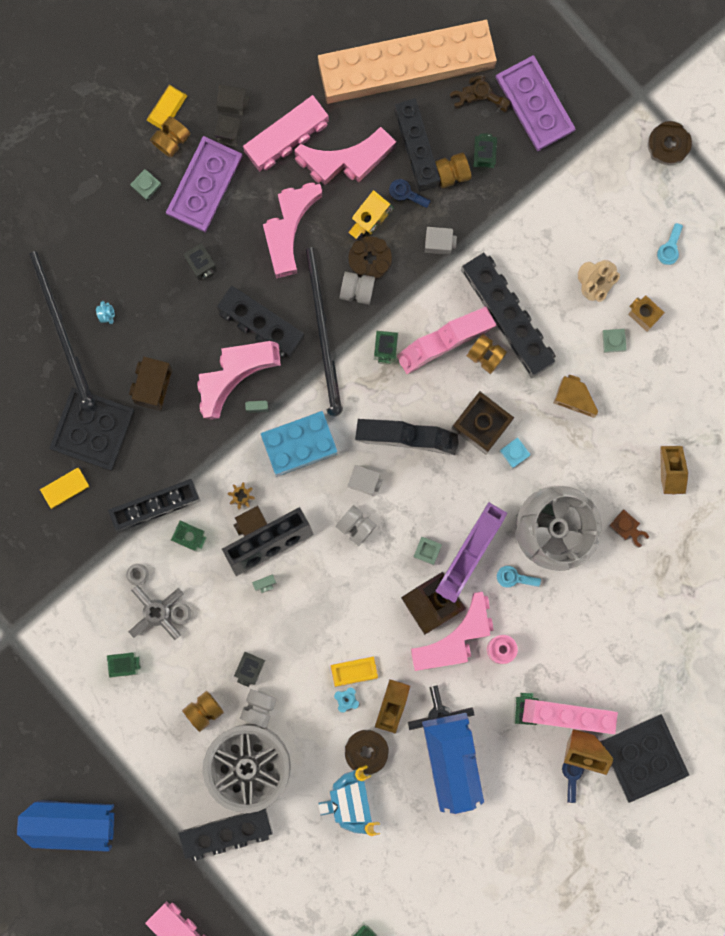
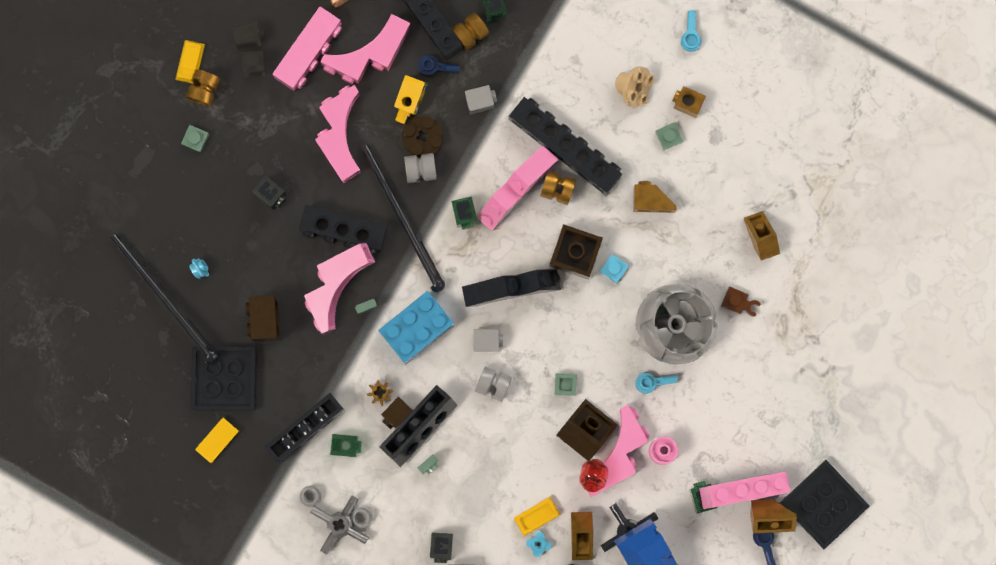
camera: 15 degrees left, 0 degrees up
medium lavender plate [166,136,243,233] -> none
medium lavender arch [436,502,507,603] -> none
none -> clear red head [579,459,609,492]

